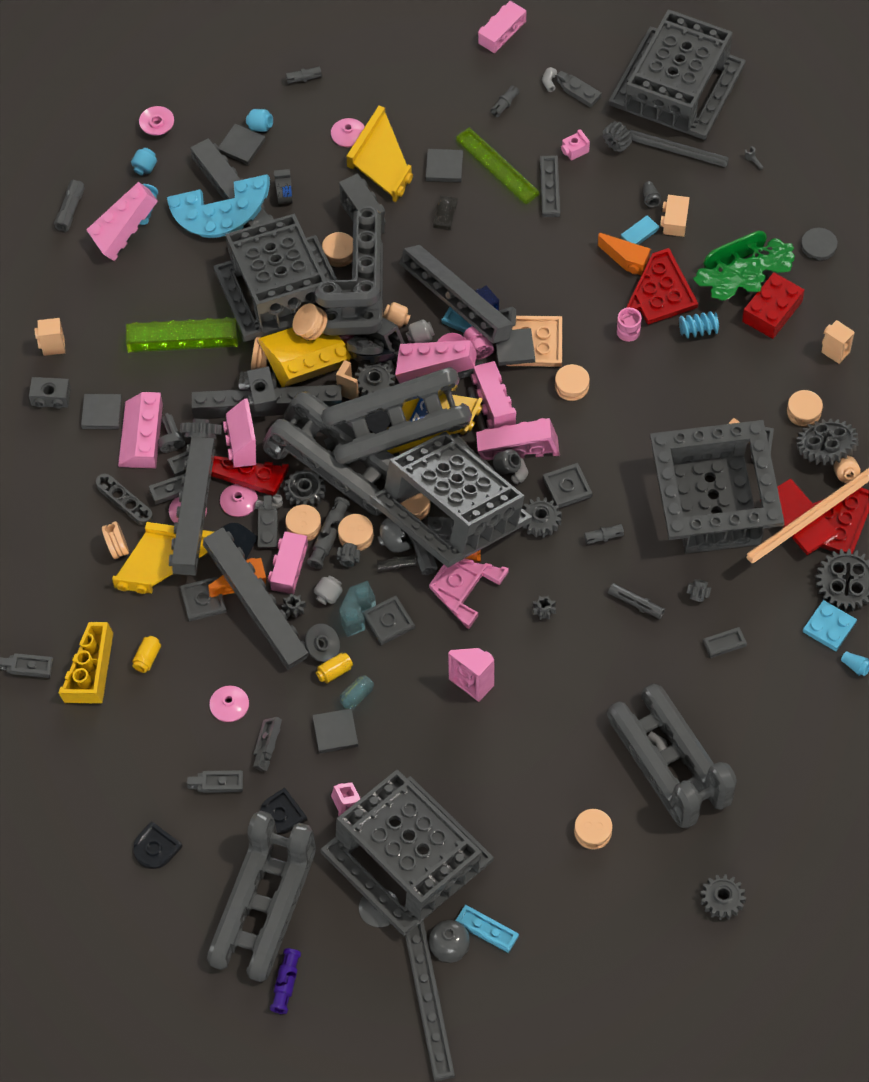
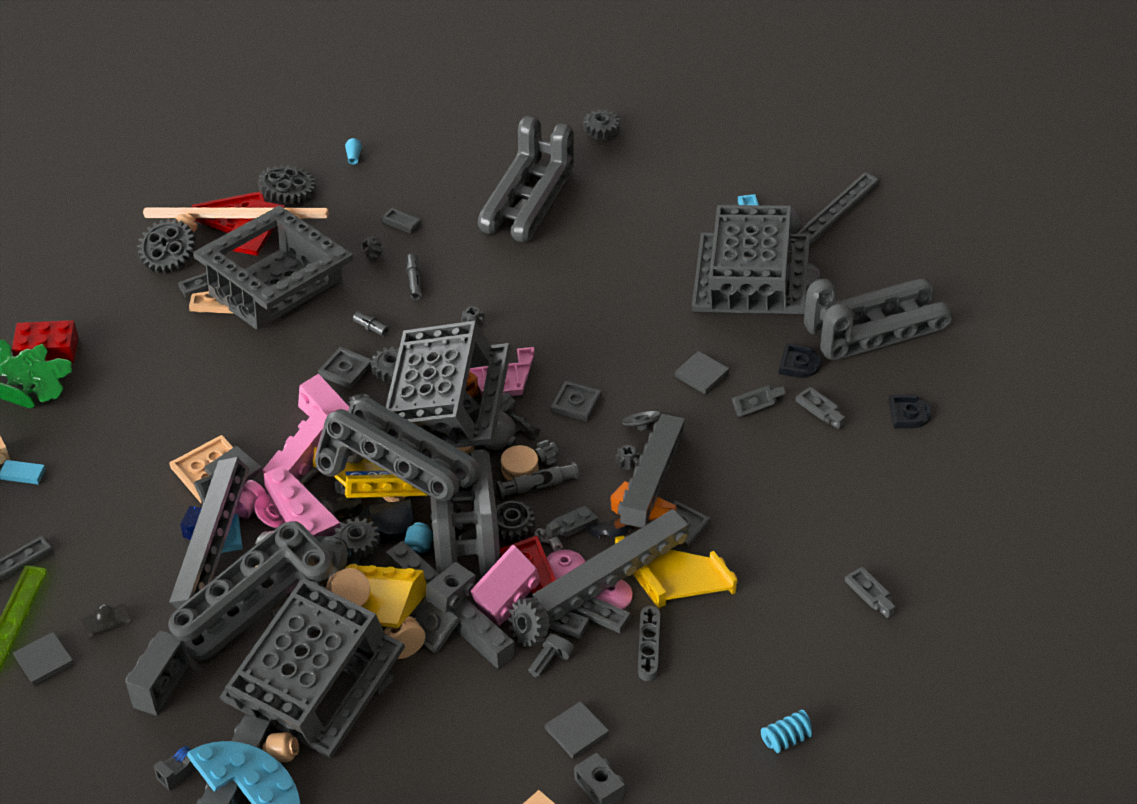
camera: 130 degrees left, 15 degrees down
yellow wedge [58,622,113,703] -> none
light nougat head [102,521,129,559] -> none
bright pink slope [118,392,163,468] -> none
clear neon green brick [126,317,238,352] -> none
yellow head [132,636,161,673] -> none
bright pink dish [210,686,249,722] -> none
bright pink brick [268,532,308,595] -> none
dark purple piece [270,948,301,1014] -> none
light nougat head [285,504,321,541] -> none
light grey head [314,575,343,605] -> none
yellow head [316,653,353,684] -> none
light nougat head [322,232,353,267] -> none
bright pink dish [331,118,365,148] -> none
bright pink brick [331,782,360,816] -> none
light nougat panel [336,360,359,400] -> none
clear light blue brick [339,581,376,637] -> none
clear light blue head [340,675,374,709] -> none
yellow piece [346,106,413,202] -> none
bright pink slope [448,648,494,702] -> none
light nougat head [555,364,590,401] -> none
light nougat head [574,809,612,849] -> none
orange slope [598,233,651,276] -> none
bright pink wheel [616,307,642,342] -> none
red wing [626,248,698,325] -> none
medium azure piece [679,311,719,339] -> none
light nougat head [787,390,823,427] -> none
medium azure plate [803,600,857,651] -> none
light nougat brick [821,320,855,364] -> none

